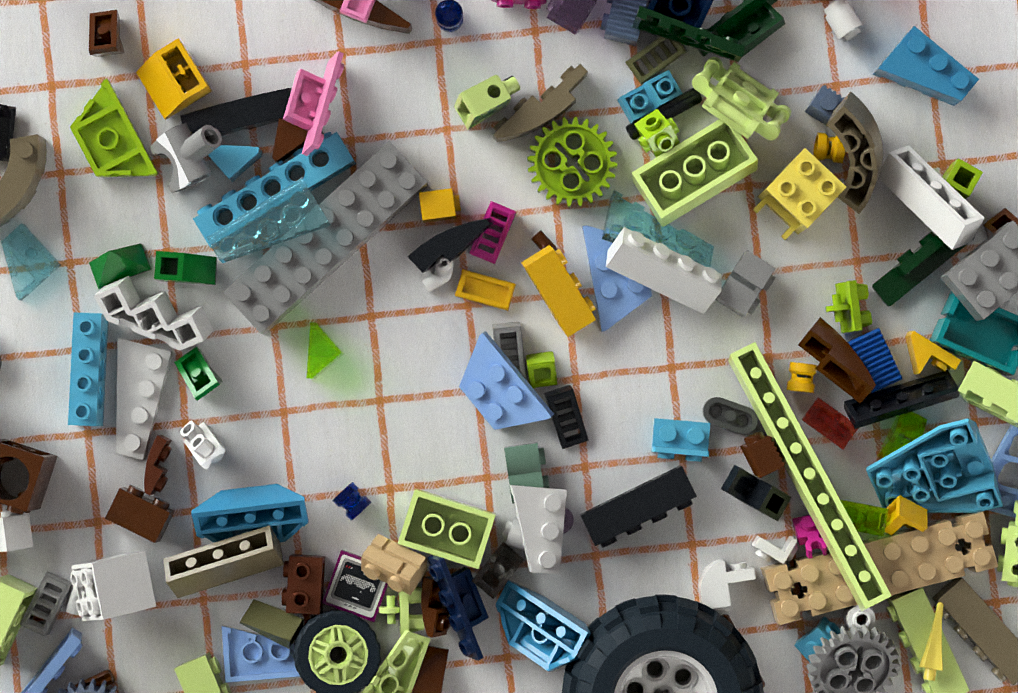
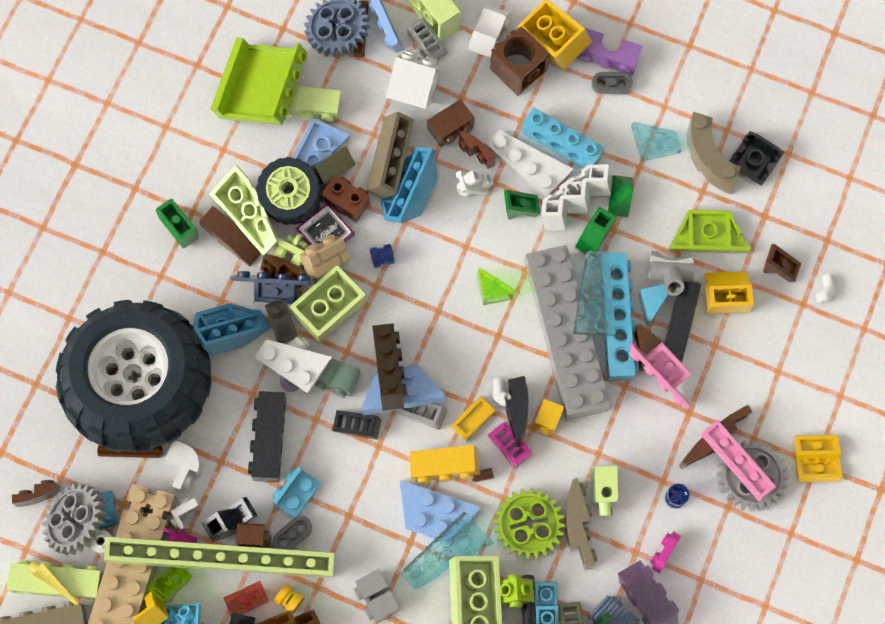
camera: 110 degrees right, 15 degrees down
lime slope [526,351,558,388] -> none
white brick [606,227,722,314] -> none
none -> dark brown brick [372,323,407,411]

